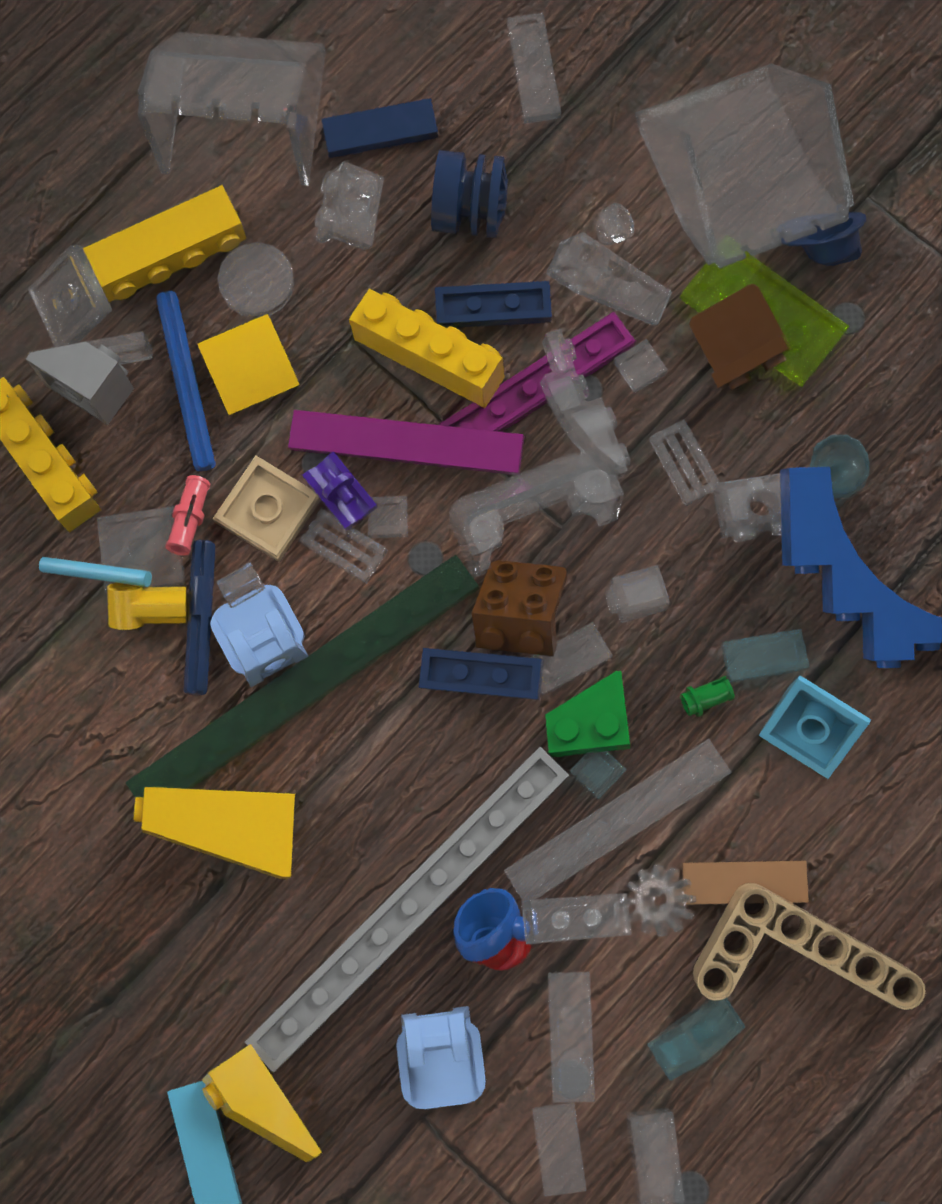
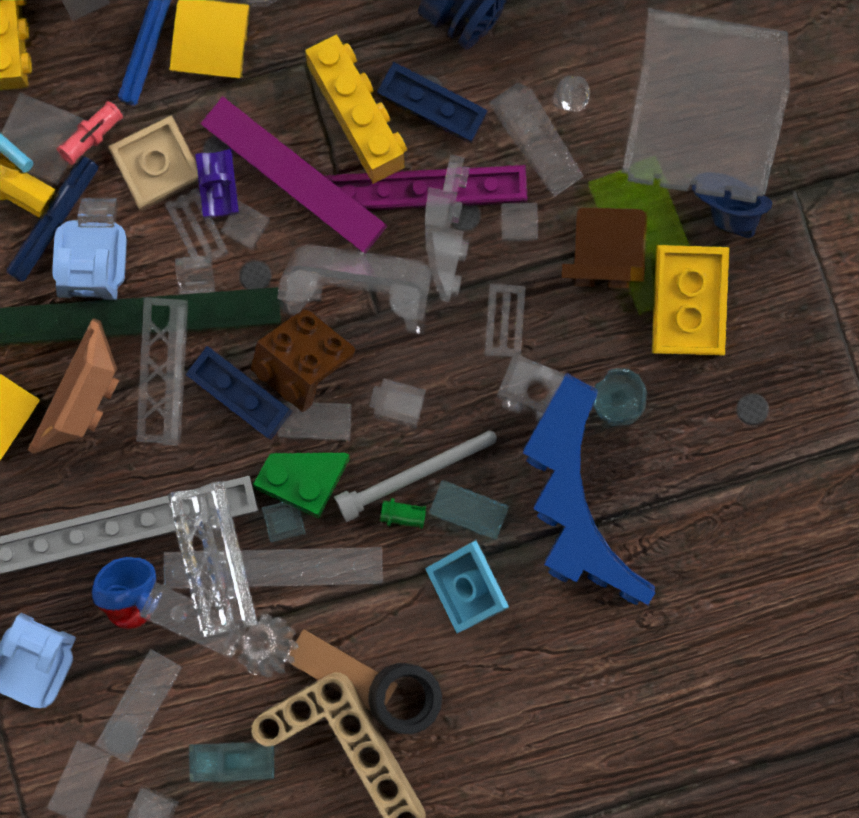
camera: 30 degrees right, 5 degrees up
none -> nougat wedge [27,318,119,453]
none -> clear fence [136,297,188,446]
none -> clear fence [167,481,257,638]
none -> clear tile [175,256,215,295]
none -> light grey piece [334,431,497,523]
none -> black tyre [368,663,442,735]
none -> yellow tile [652,245,729,355]

